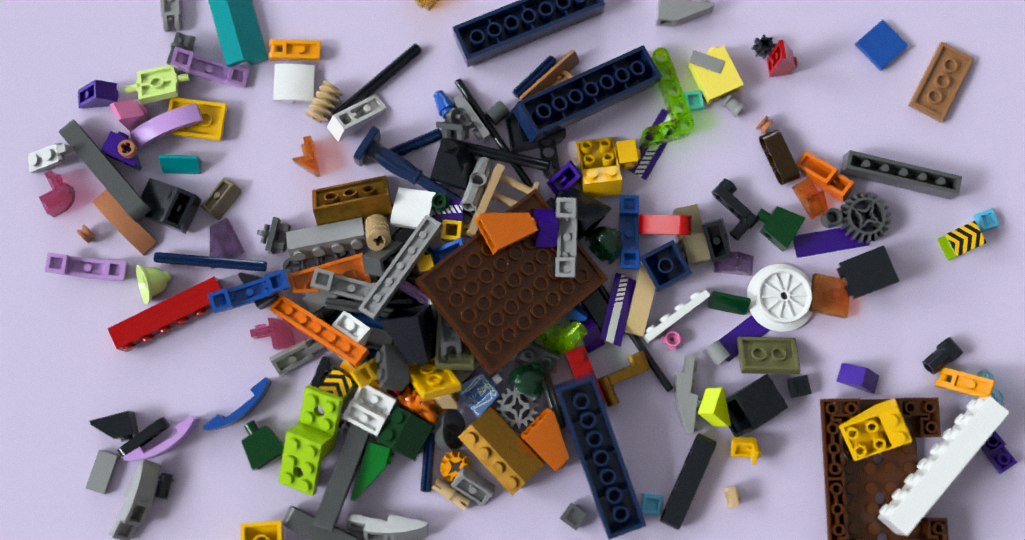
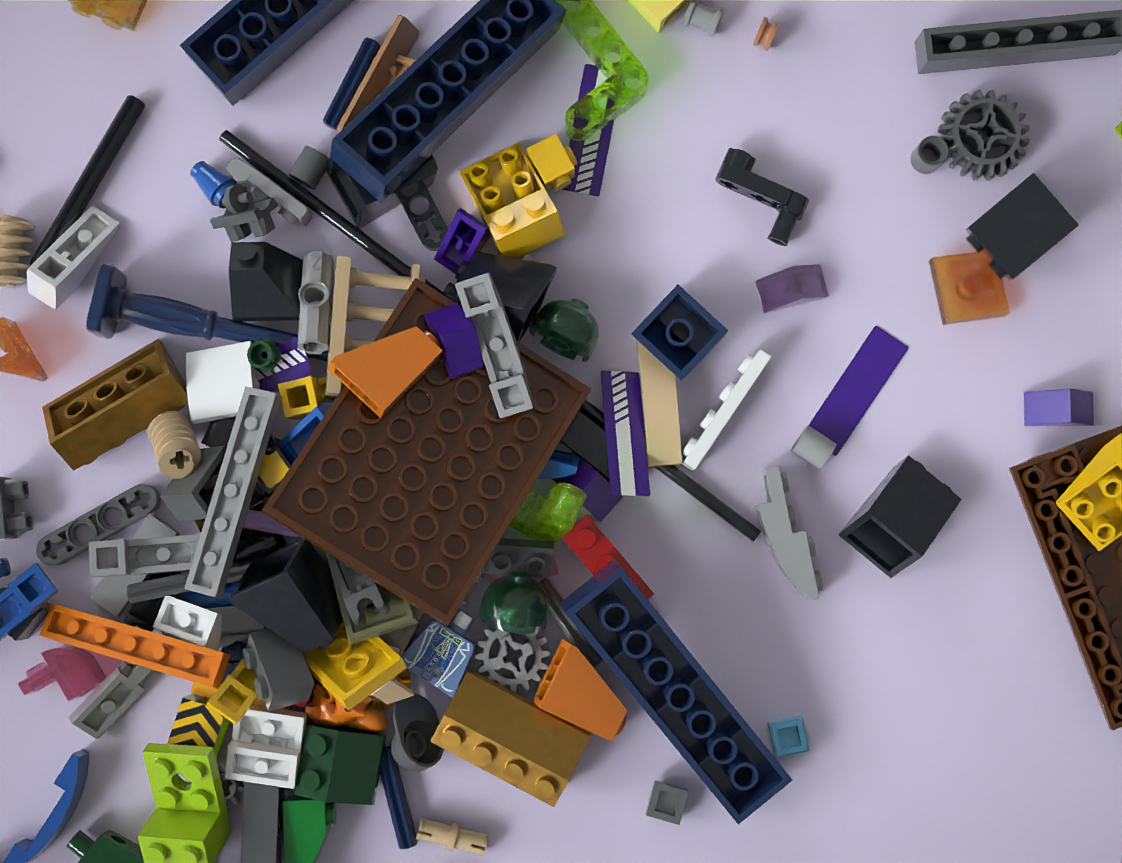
camera: 15 degrees left, 5 degrees up
light grey brick [286,217,368,261] -> none
orange wing [288,252,372,293] -> none
black hinge [310,356,332,388] -> none
dark blue axle [389,128,442,156] -> none
black axle [440,138,550,172] -> none
light orange gear [440,451,471,483] -> none
light grey slope [451,466,495,506] -> none
pearl gold beam [597,351,650,407] -> none
blue slope [619,195,640,269] -> none
beam [639,215,692,235] -> none
bright pink plate [660,328,684,351] -> none
black beam [660,433,717,530] -> none
dark tan brick [673,204,711,266] -> none
tile [682,90,705,112] -> none
neon yellow slope [698,388,731,427] -> none
black slope [702,218,731,262] -> none
dark green slope [708,291,751,315] -> none
tan plate [723,486,741,508] -> none
yellow bracket [730,437,761,465] -> none
olive tile [737,337,801,374] -> none
white piece [747,264,816,332] -> none
dark green torso [756,206,806,252] -> none
dark brown beam [759,129,800,185] -> none
black plate [786,375,812,398] -> none
clear orange slope [792,177,828,219] -> none
dark purple sticker [793,227,869,258] -> none
orange slope [796,151,854,202] -> none

